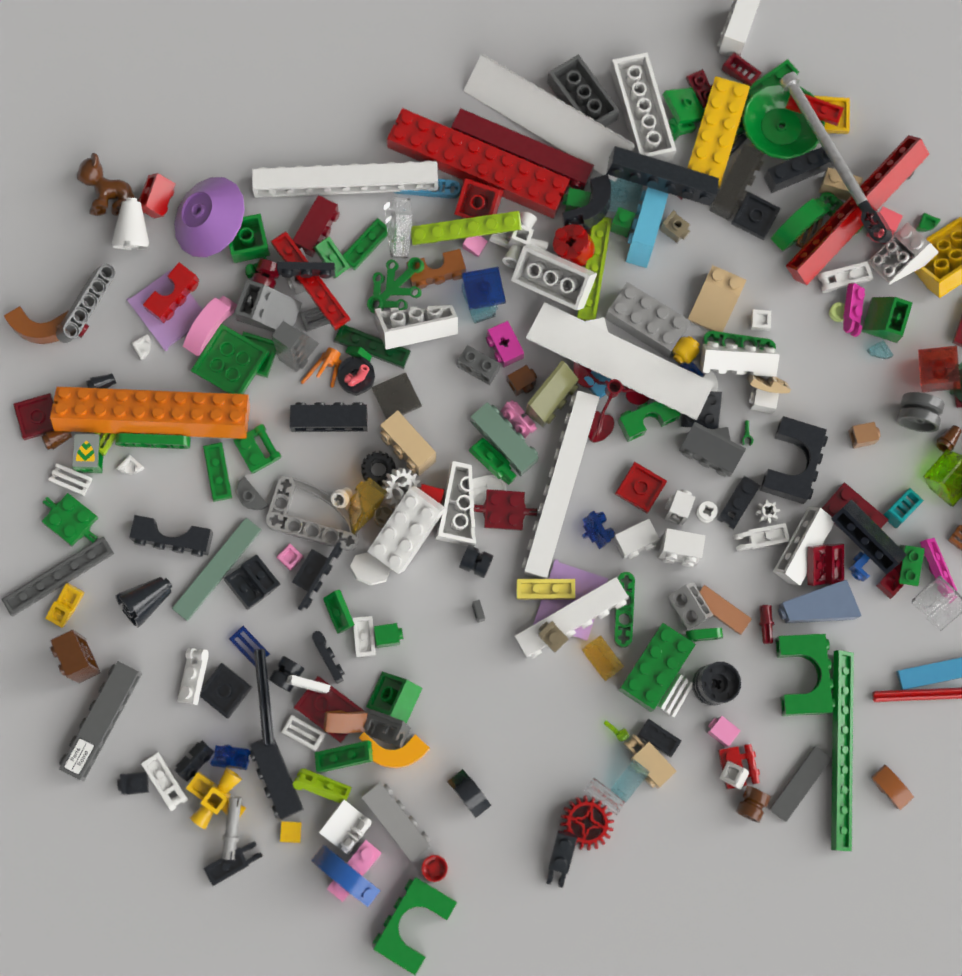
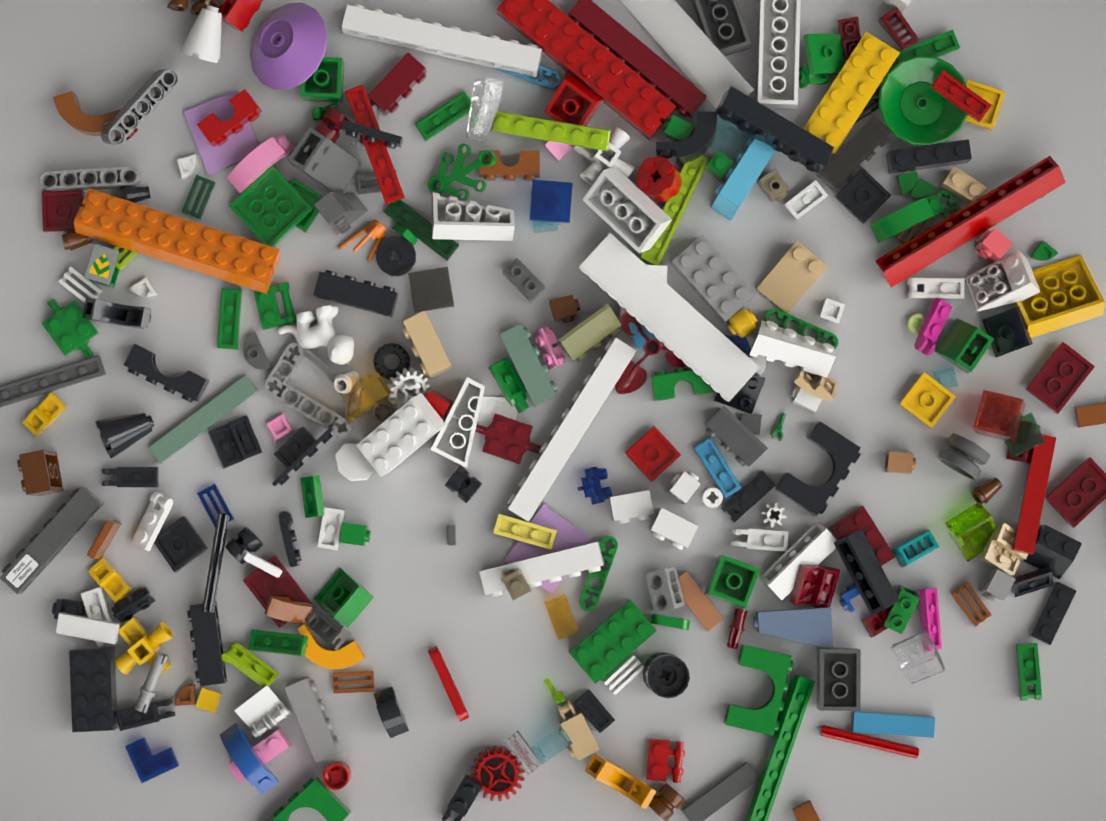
camera: 20 degrees right, 10 degrees up
green beam [115,433,191,449] -> none
clear blue hips [210,744,251,770] -> none
white tile [281,715,326,751] -> none
green plate [313,236,350,278] -> none
coral arm [344,364,369,386] -> none
dark pink brick [486,321,524,368] -> none
bright pink brick [707,716,741,748] -> none
white slope [719,761,749,790] -> none
flat silver piece [779,72,892,243] -> none
none -> light grey beam [39,166,141,191]
none -> white tile [56,612,120,644]
none -> black brick [69,647,118,732]
none -> black arch [82,298,151,329]
none -> dark orange tile [87,520,121,559]
none -> yellow slope [88,558,132,603]
none -> black hinge [102,467,159,488]
none -> clear blue plate [125,737,180,783]
none -> dark orange tile [175,684,196,706]
none -> clear green tile [181,175,216,220]
none -> white animal [278,305,354,365]
none -> dark orange tile [333,671,375,694]
none -> red beam [428,646,470,722]
none -> light orange arch [584,753,656,809]
none -> dark azure tile [693,437,742,499]
none -> green brick [704,555,760,608]
none -> white plate [784,180,828,221]
none -> dark grey brick [817,648,861,711]
none -> green tile [897,171,918,196]
none -> yellow plate [899,372,956,429]
none -> green tile [909,178,937,199]
none -> black plate [982,306,1033,357]

